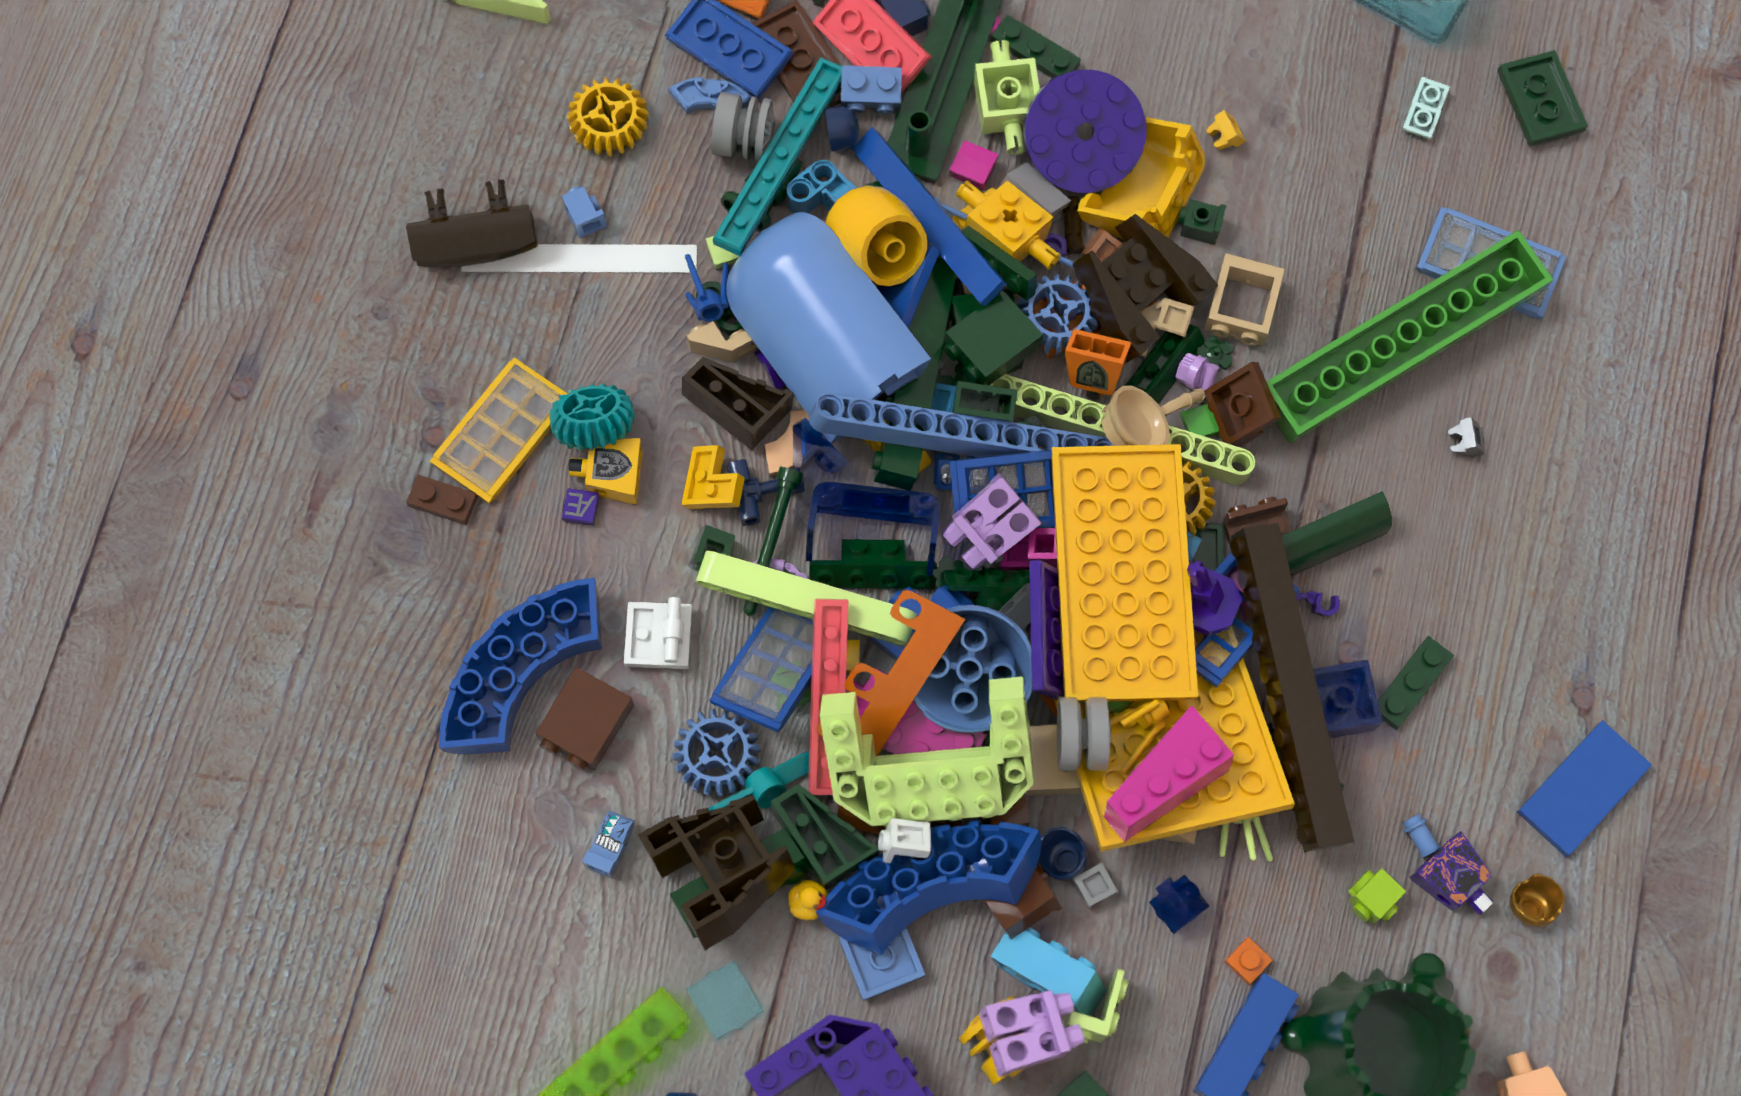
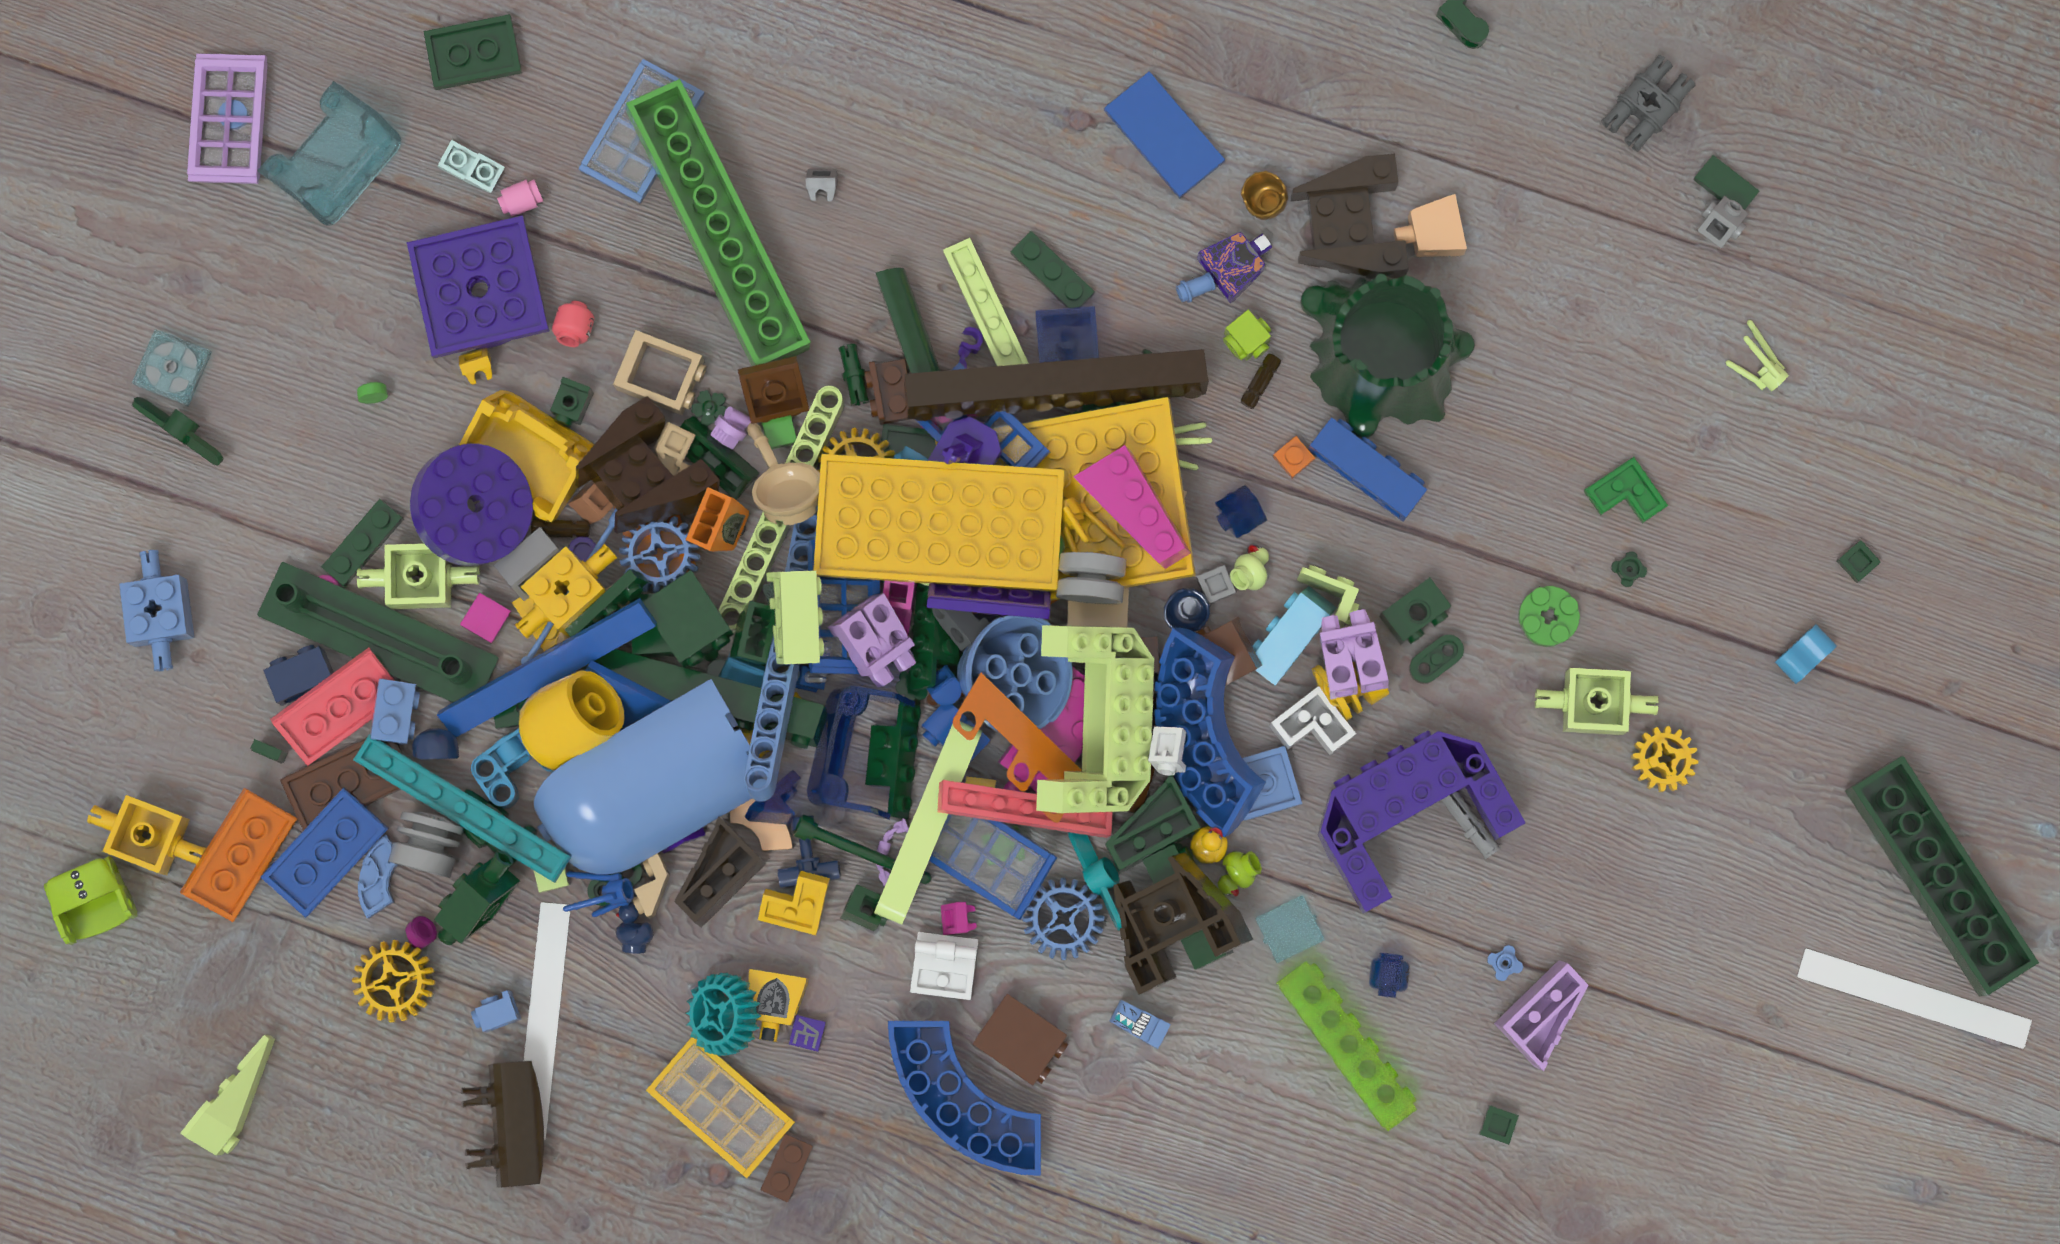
camera: 80 degrees left, 10 degrees up
none -> bright green tile [357,382,388,404]
none -> magenta tile [405,916,437,949]
none -> dark purple piece [406,215,550,359]
none -> dark green brick [434,850,520,945]
none -> bright pink brick [497,180,543,217]
none -> coral head [552,301,595,347]
none -> dark blue animal [615,902,654,954]
none -> yellowish green wedge [766,571,824,664]
none -> dark green pin [838,344,869,406]
none -> dark pink tile [941,902,977,935]
none -> yellowish green plate [943,238,1029,366]
none -> lime animal [1218,851,1262,897]
none -> yellowish green animal [1230,545,1269,590]
none -> dark brown axle [1241,353,1281,409]
none -> white brick [1269,686,1356,755]
none -> dark brown wedge [1291,153,1409,279]

